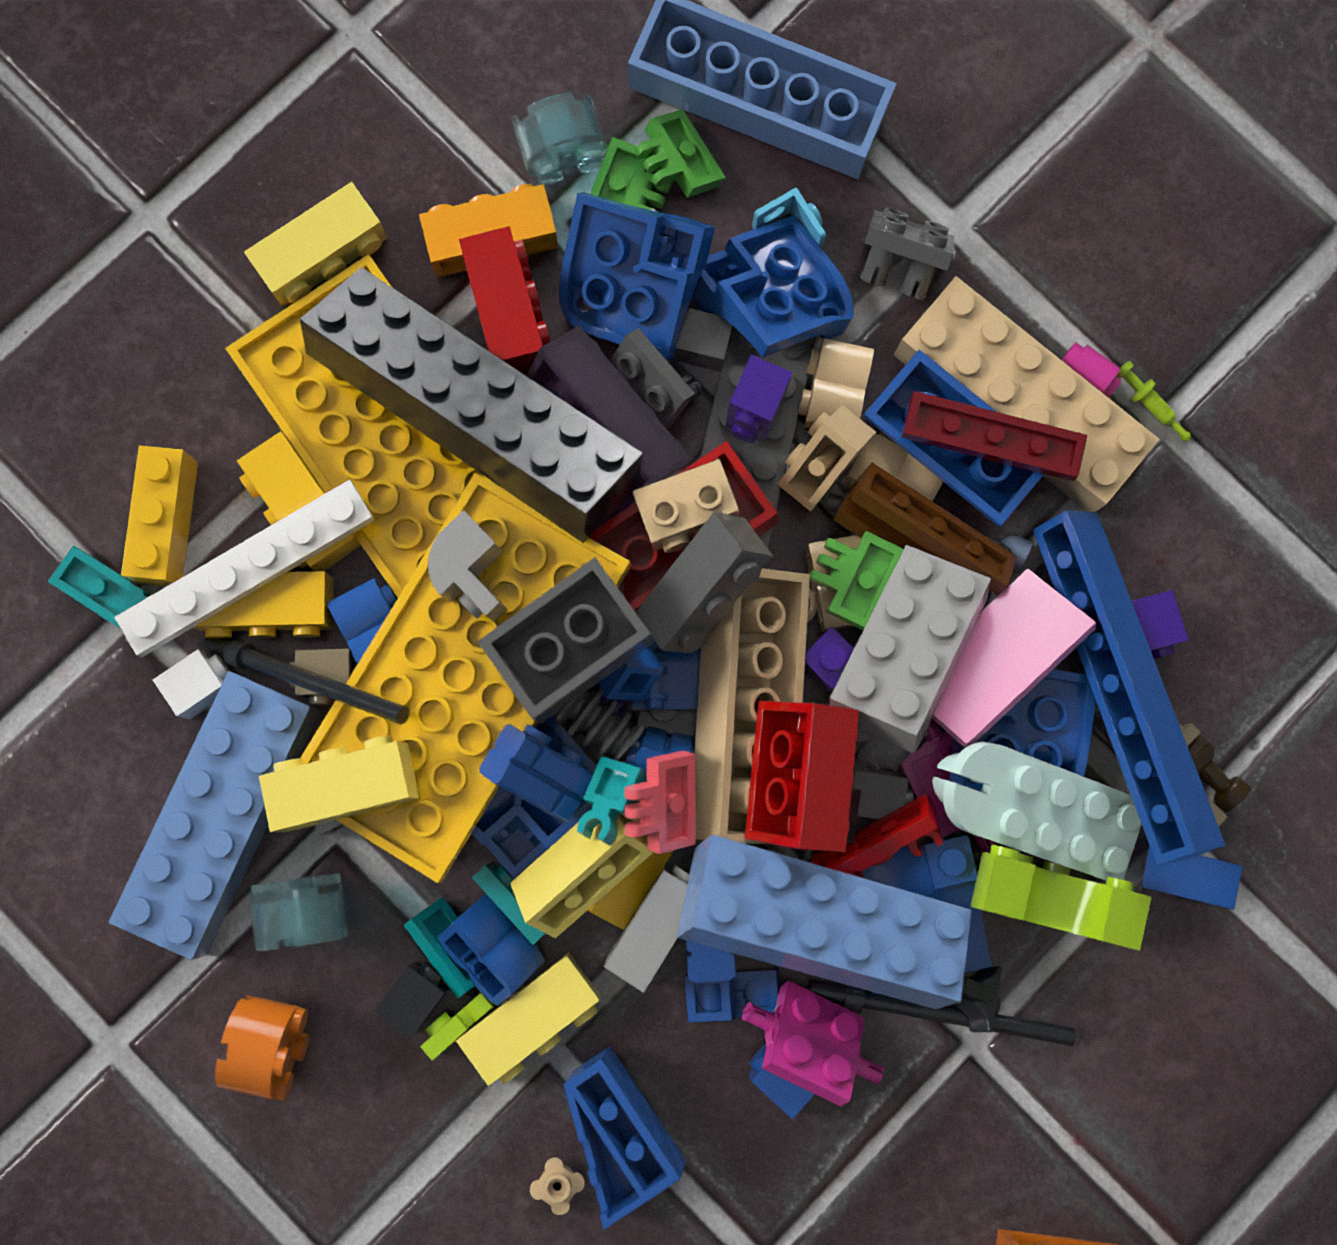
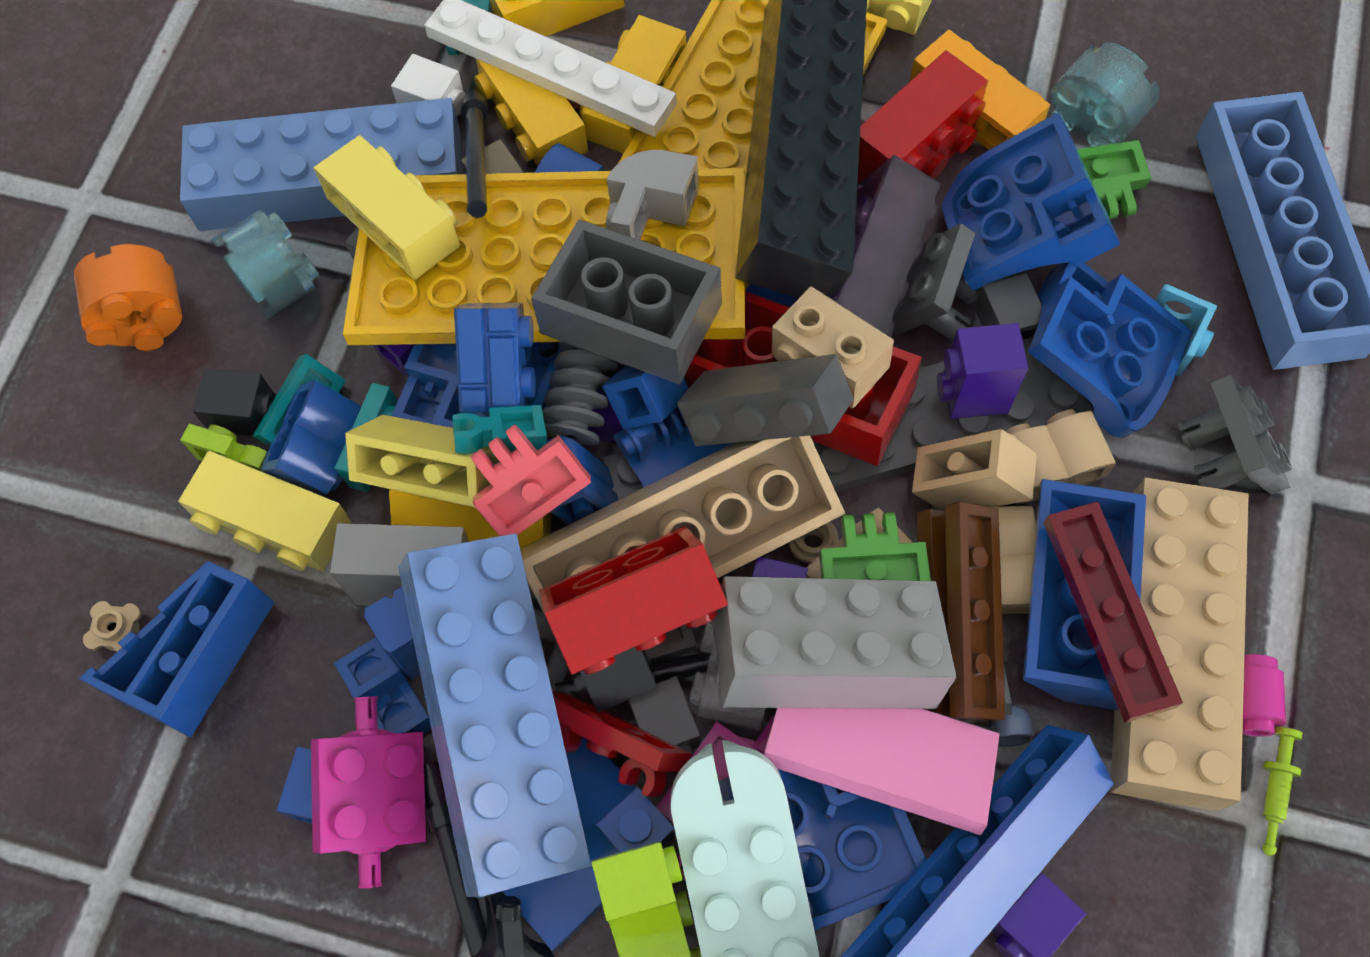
camera: 70 degrees right, 15 degrees down
bright green hinge [634,109,726,198] -> none

